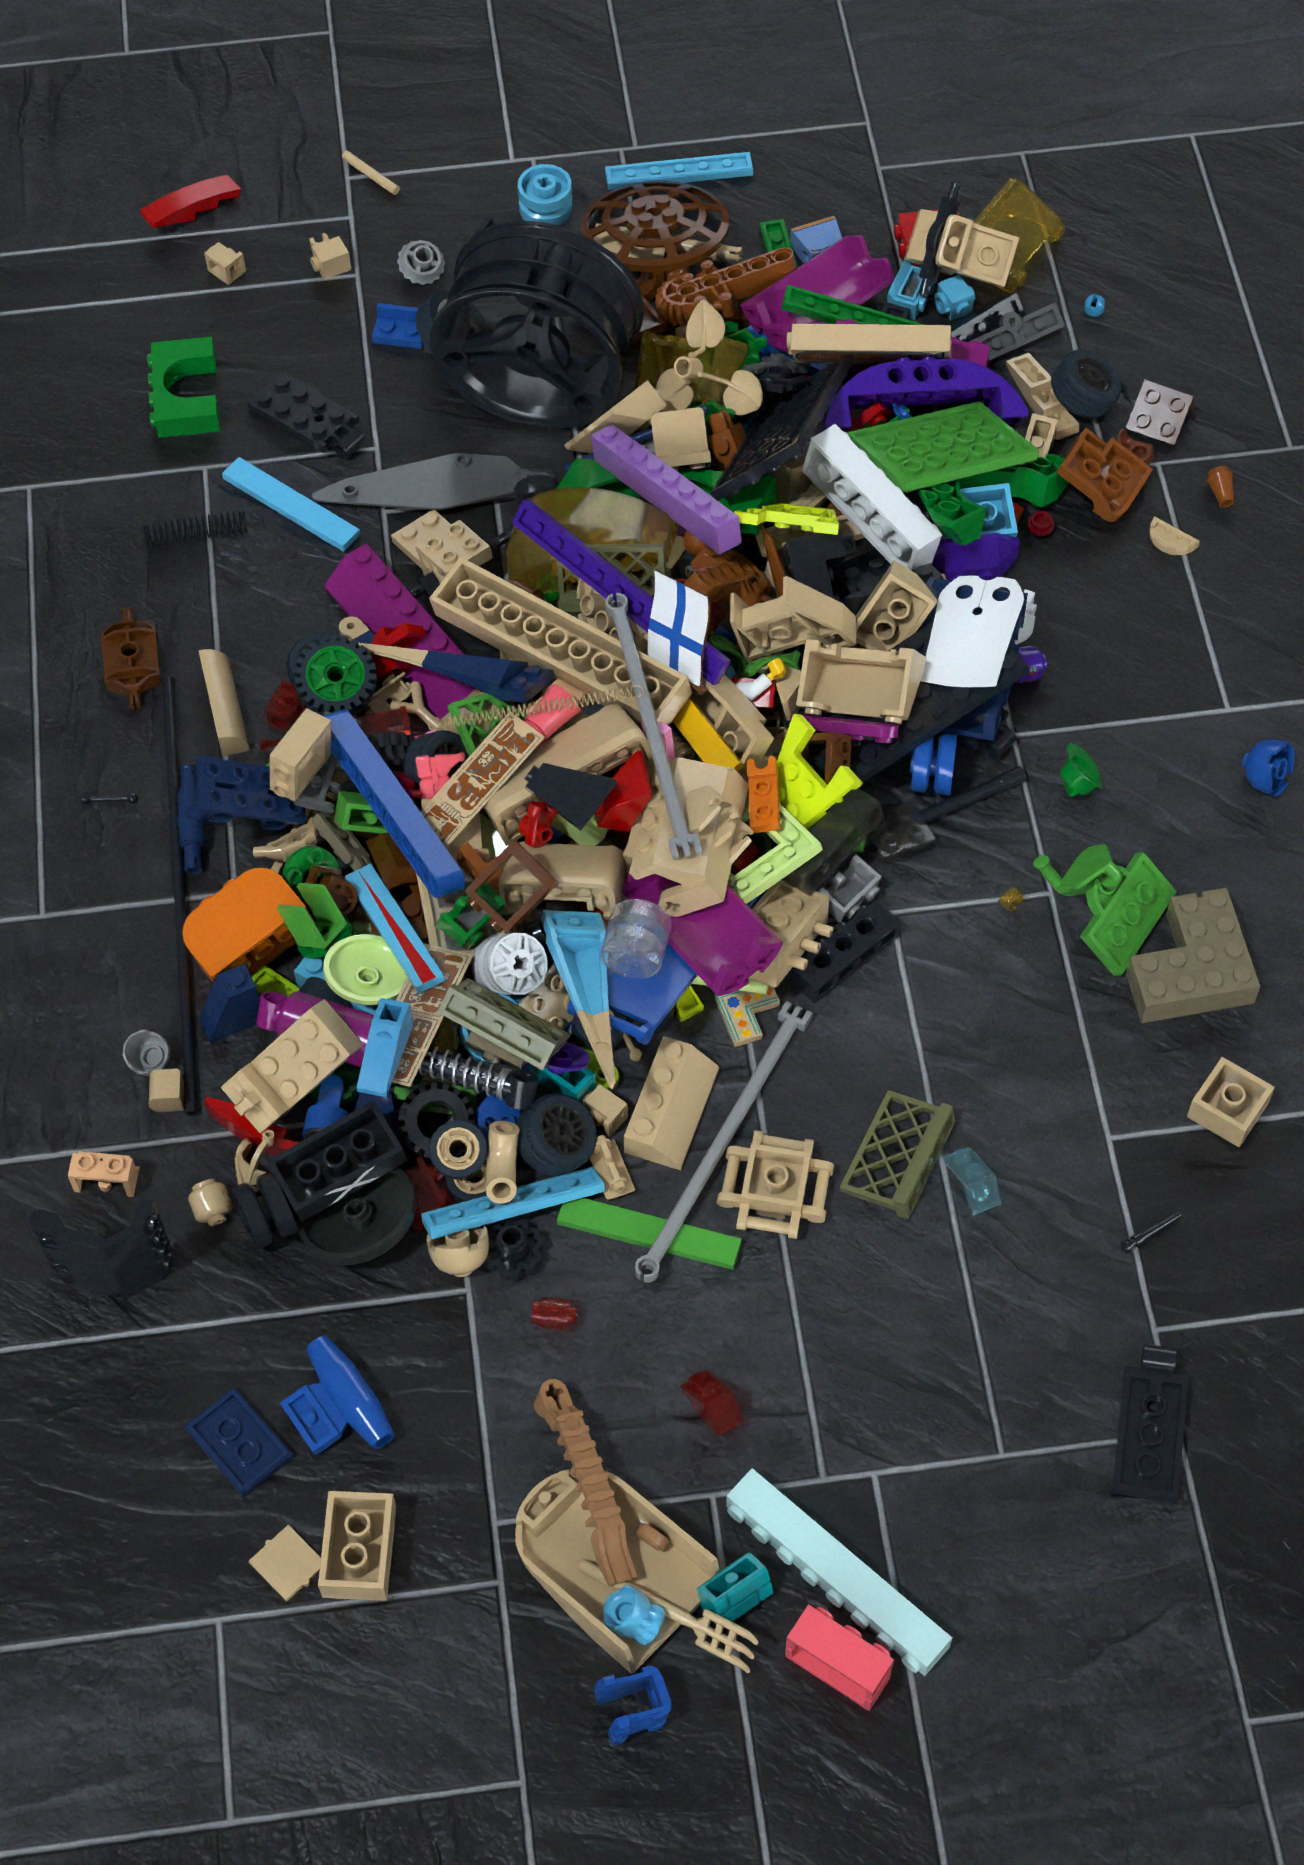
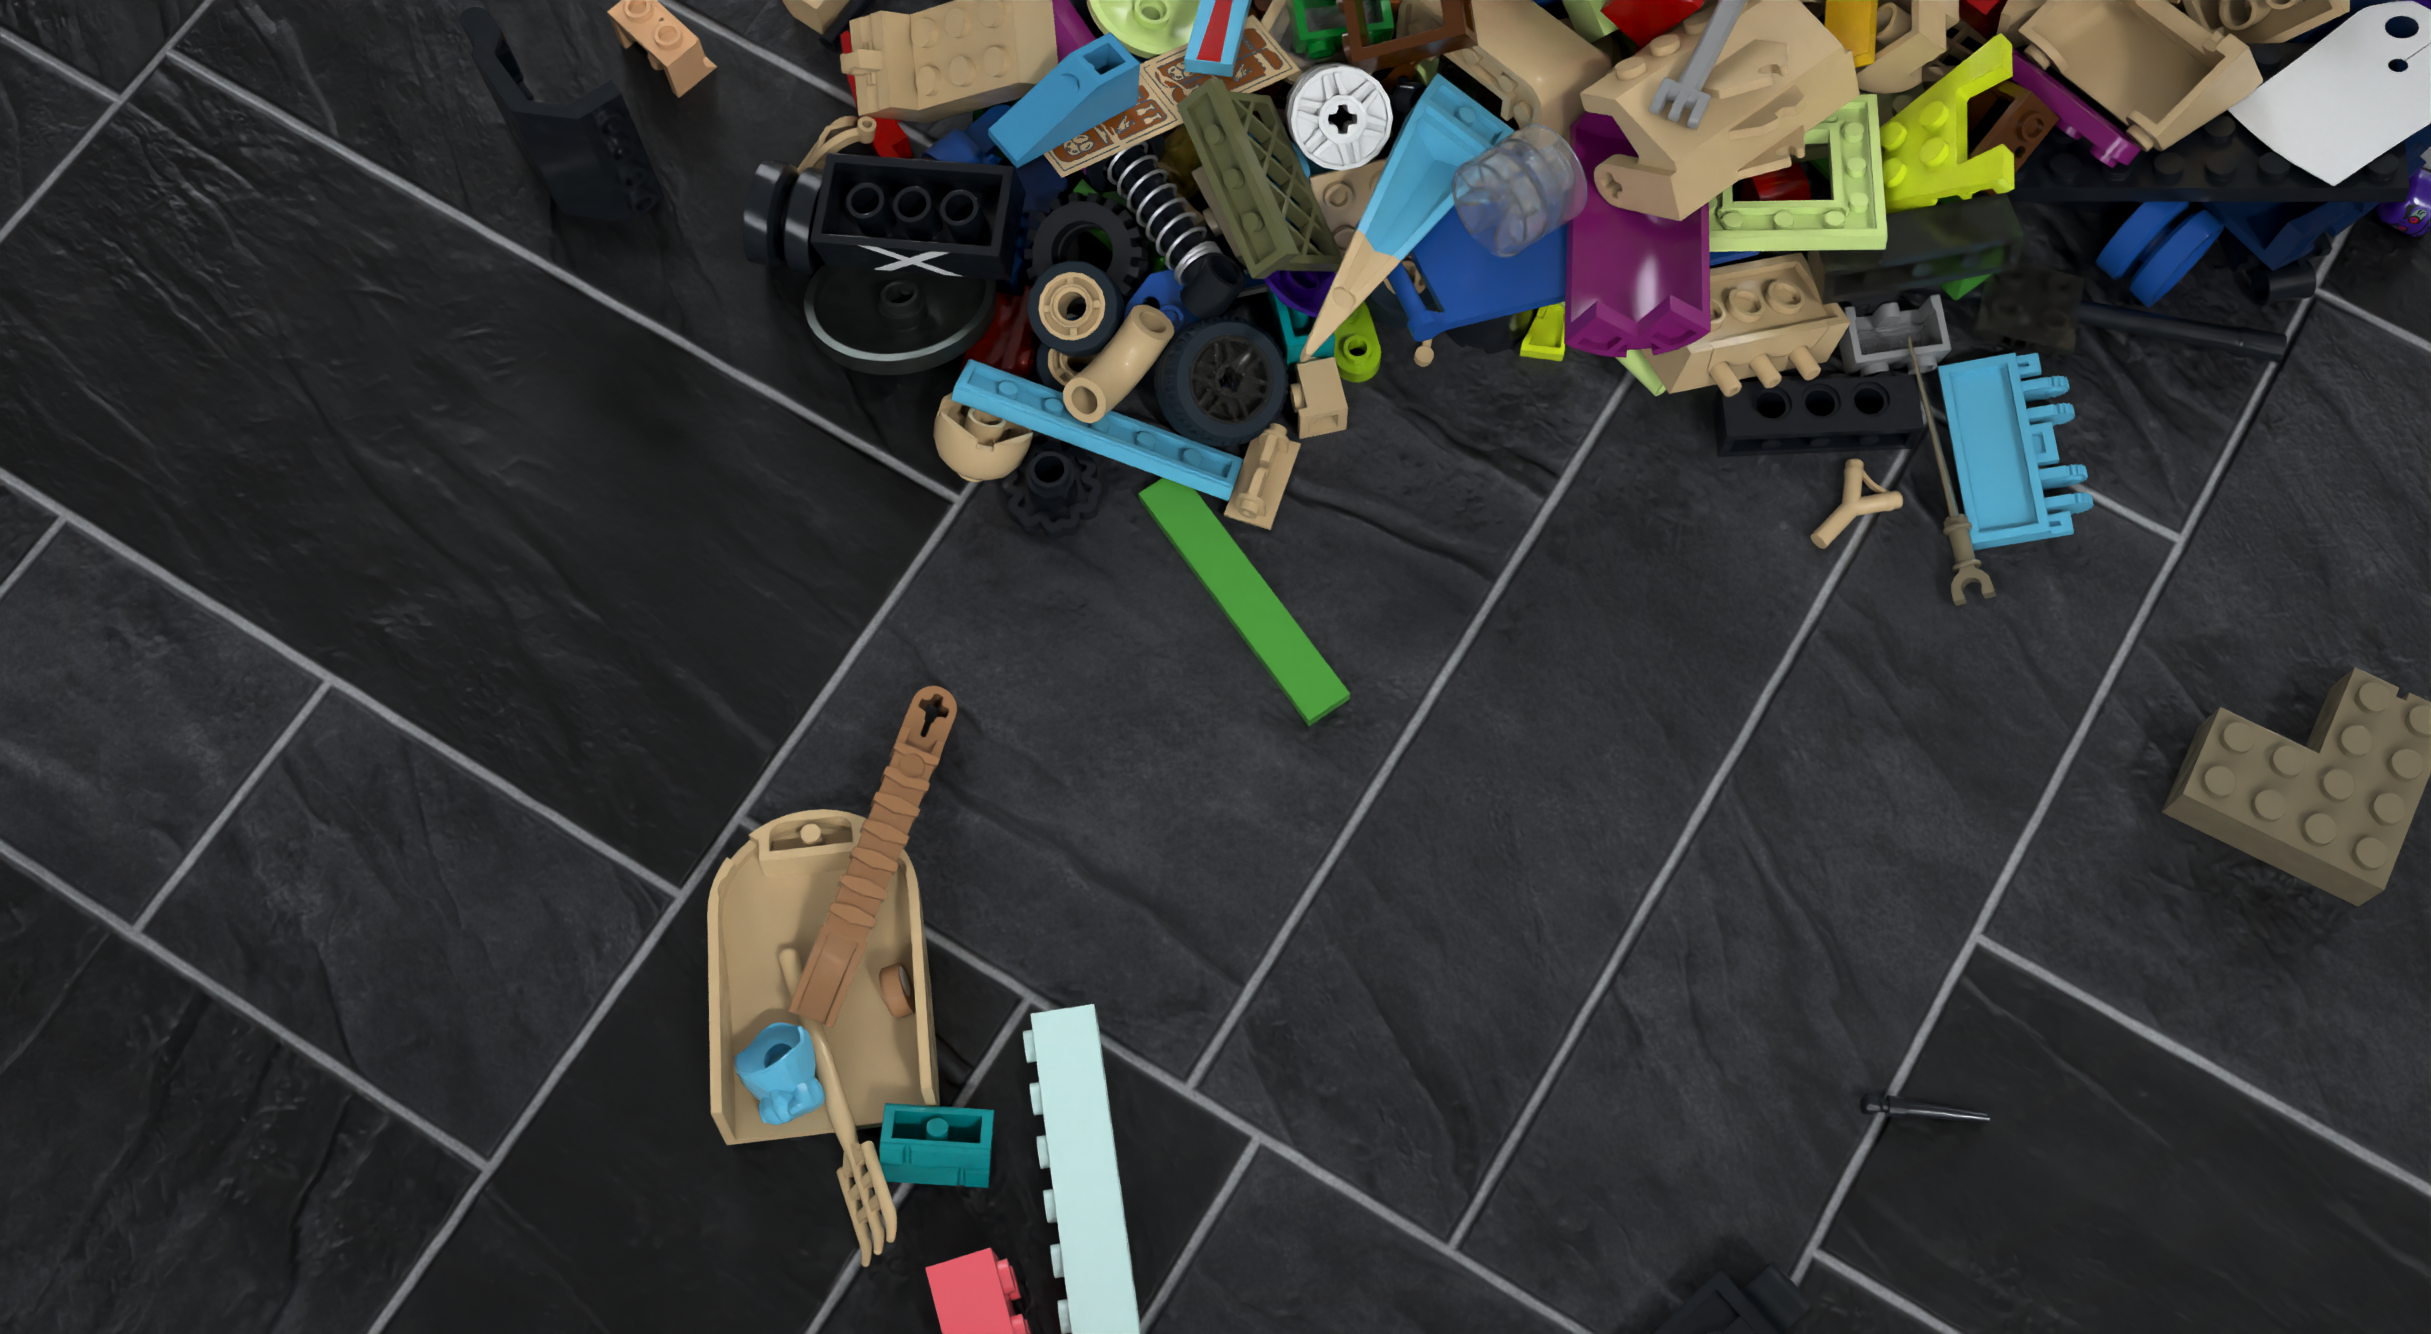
camera: 40 degrees right, 10 degrees up
dark blue tile [184,1387,293,1498] -> none
tan head [188,1179,233,1226] -> none
tan piece [248,1525,321,1602] -> none
blue plate [280,1336,395,1456] -> none
tan brick [318,1491,396,1601] -> none
clear red brick [531,1297,578,1331] -> none
blue piece [594,1666,671,1746] -> none
tan slope [624,1036,719,1170] -> none
light grey hinge [635,1001,813,1283] -> none
clear red slope [680,1370,745,1436] -> none
tan tile [715,985,780,1048] -> none
tan brick [717,1130,834,1239] -> none
orange plate [747,756,780,833] -> none
olive fence [840,1090,956,1220] -> none
clear light blue bracket [944,1147,1001,1215] -> none
clear yellow hinge [998,886,1024,911] -> none
bright green plate [1033,844,1177,976] -> none
green piece [1059,743,1103,797] -> none
tan brick [1187,1057,1275,1147] -> none
none -> tan piece [1810,458,1903,549]
none -> dark tan sword [1907,335,1996,606]
none -> medium azure hinge [1938,353,2094,550]

